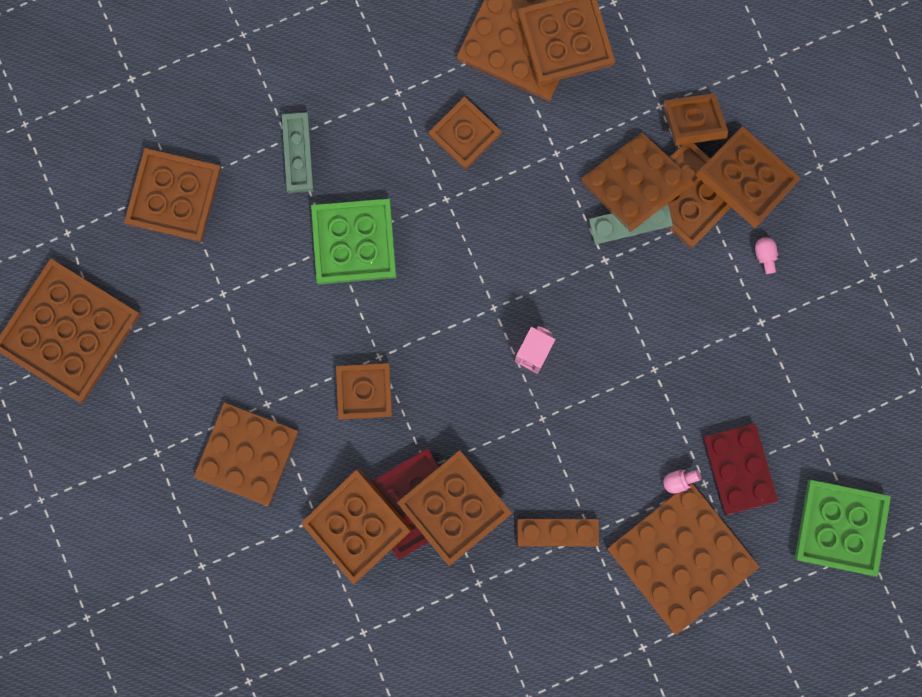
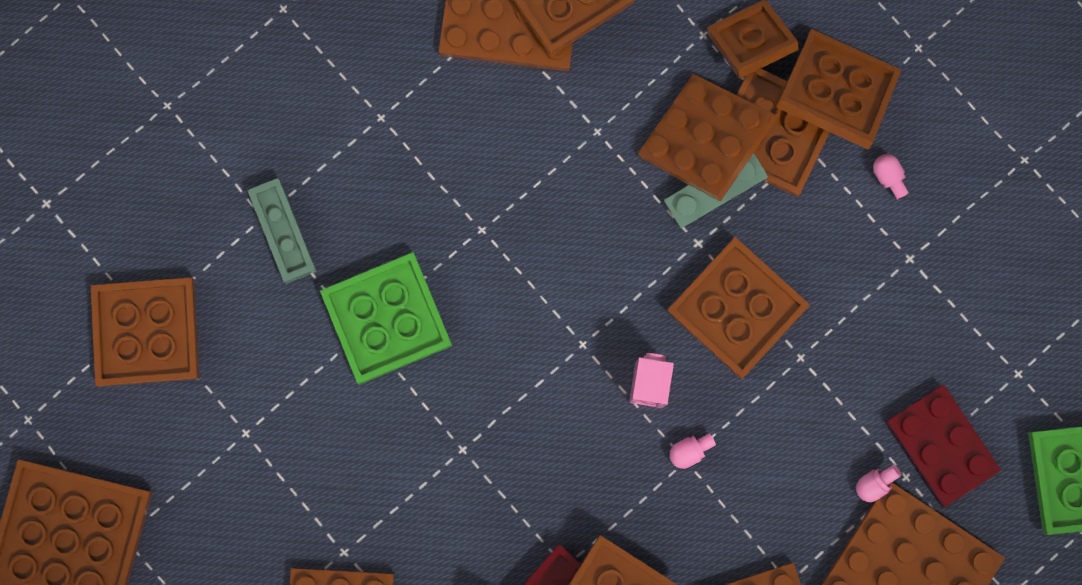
camera: 20 degrees left, 0 degrees up
dark orange plate [336,363,392,420] -> none
dark orange plate [428,96,502,171] -> none
none -> dark orange plate [666,237,810,380]
none -> bright pink cylinder [670,433,716,469]

